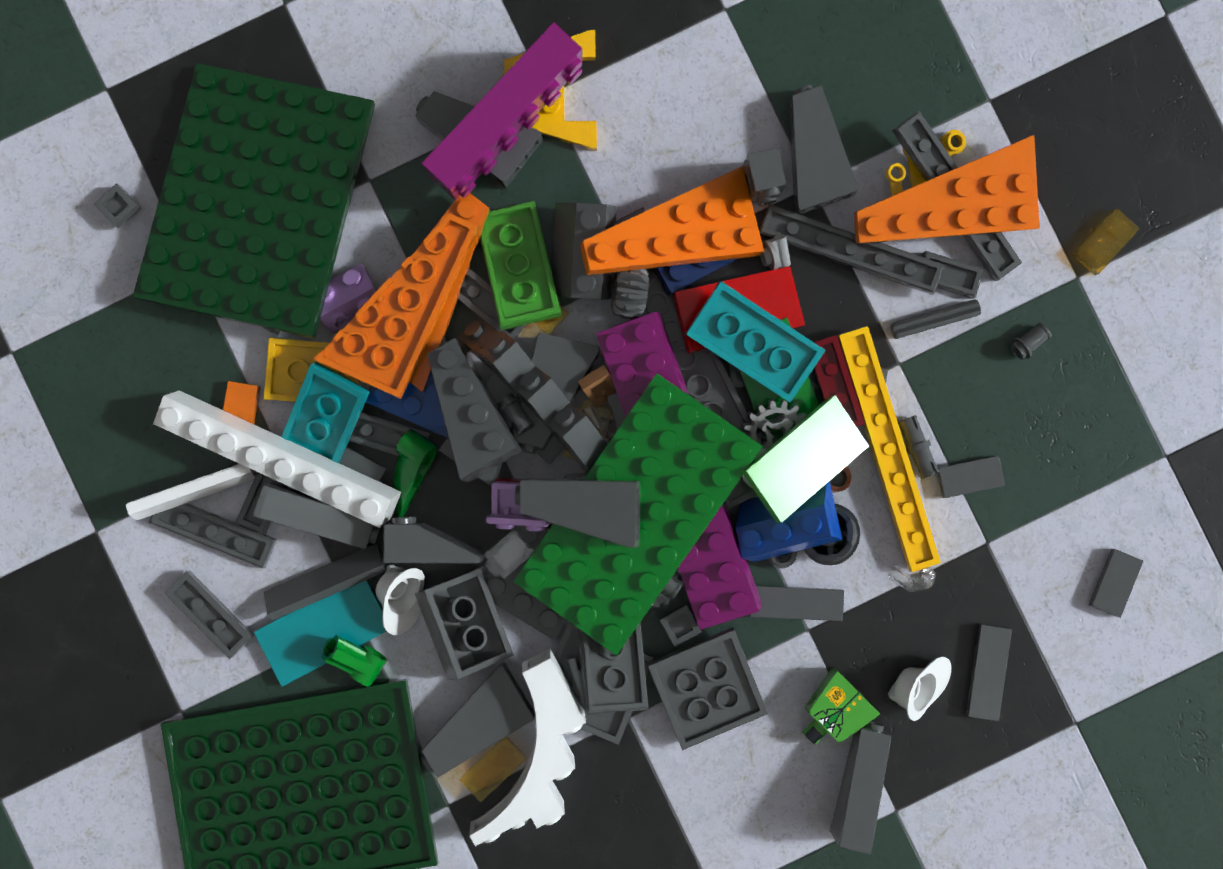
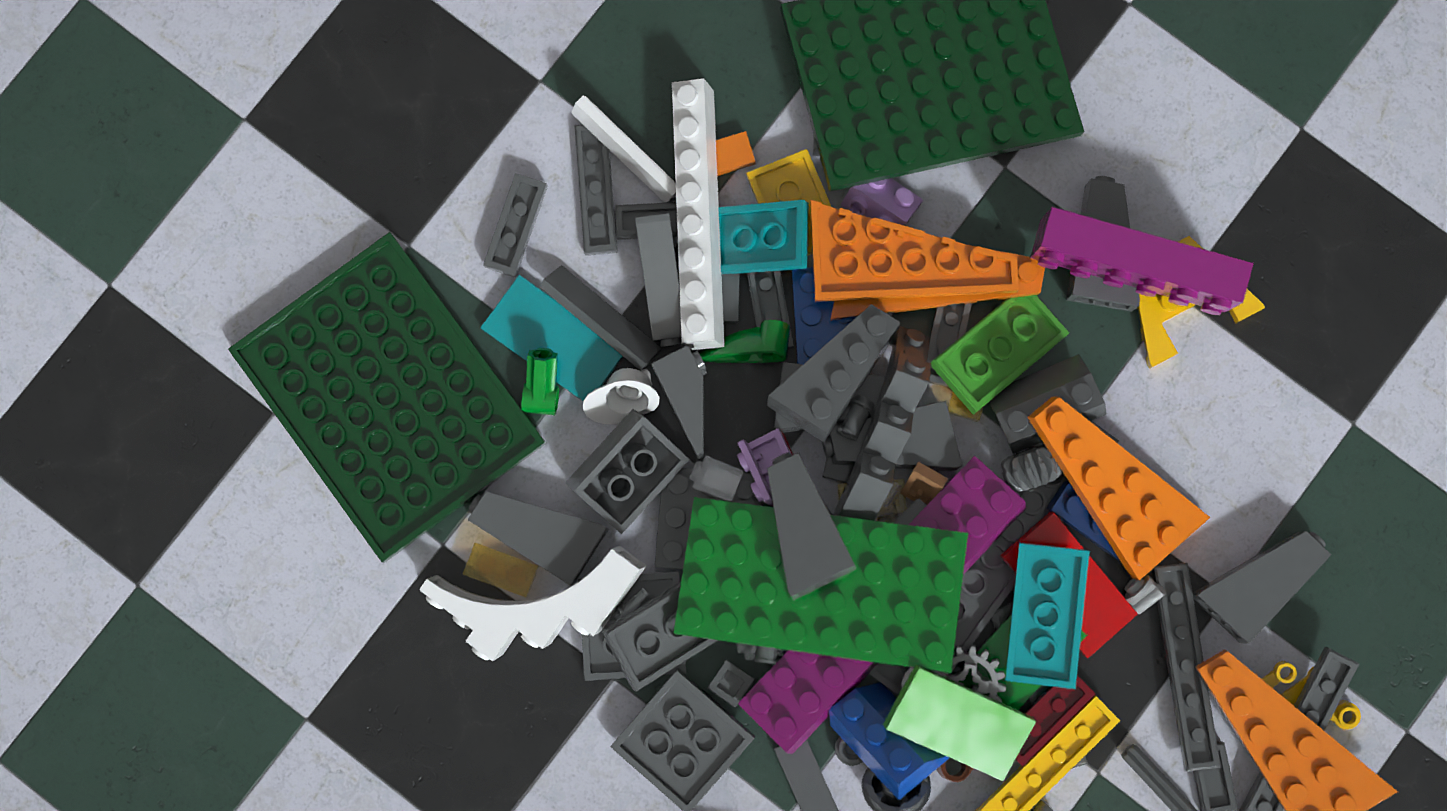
camera: 65 degrees right, 5 degrees down
dark grey brick [743,148,787,206] -> none

